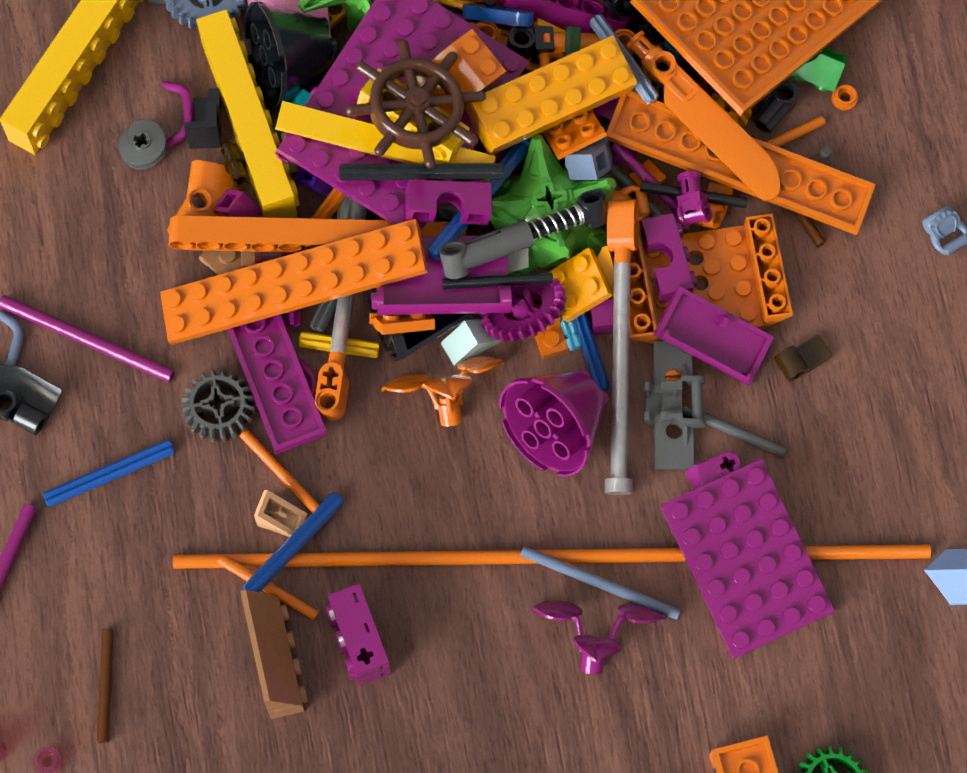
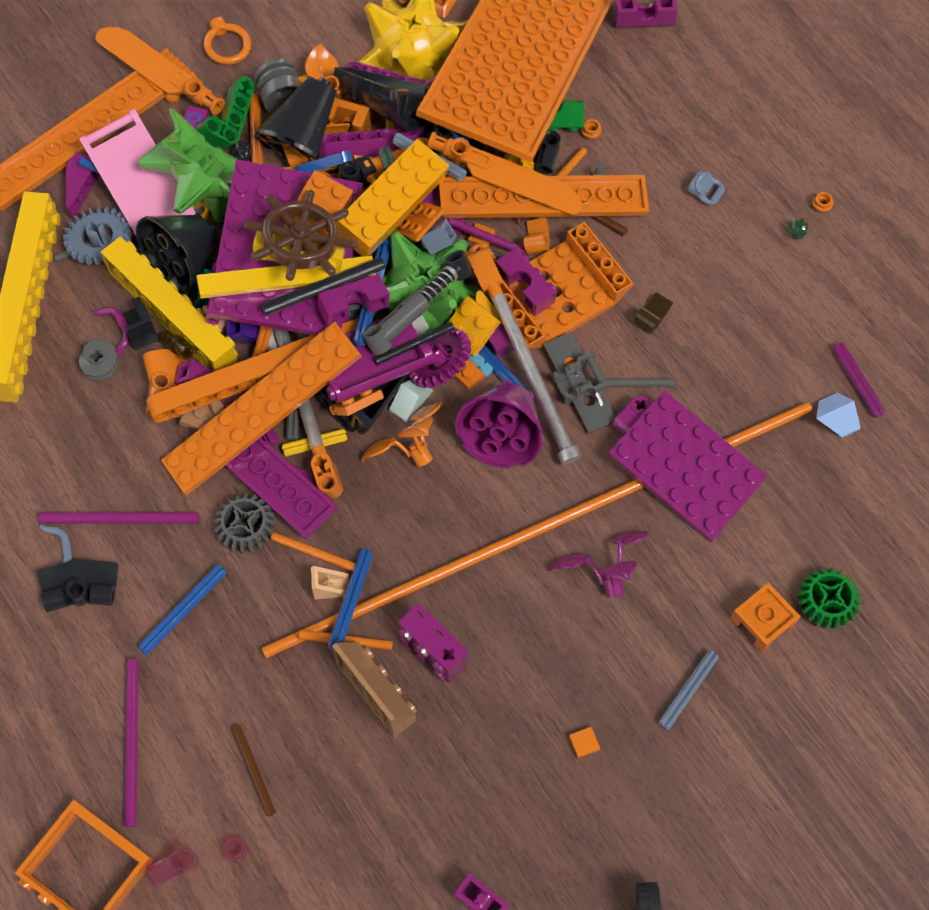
camera: 25 degrees left, 5 degrees down
sand blue piece [520,546,681,620] -> none
black piece [640,181,748,208] -> none
magenta container [653,286,774,386] -> none
magenta connector [677,171,712,228] -> none

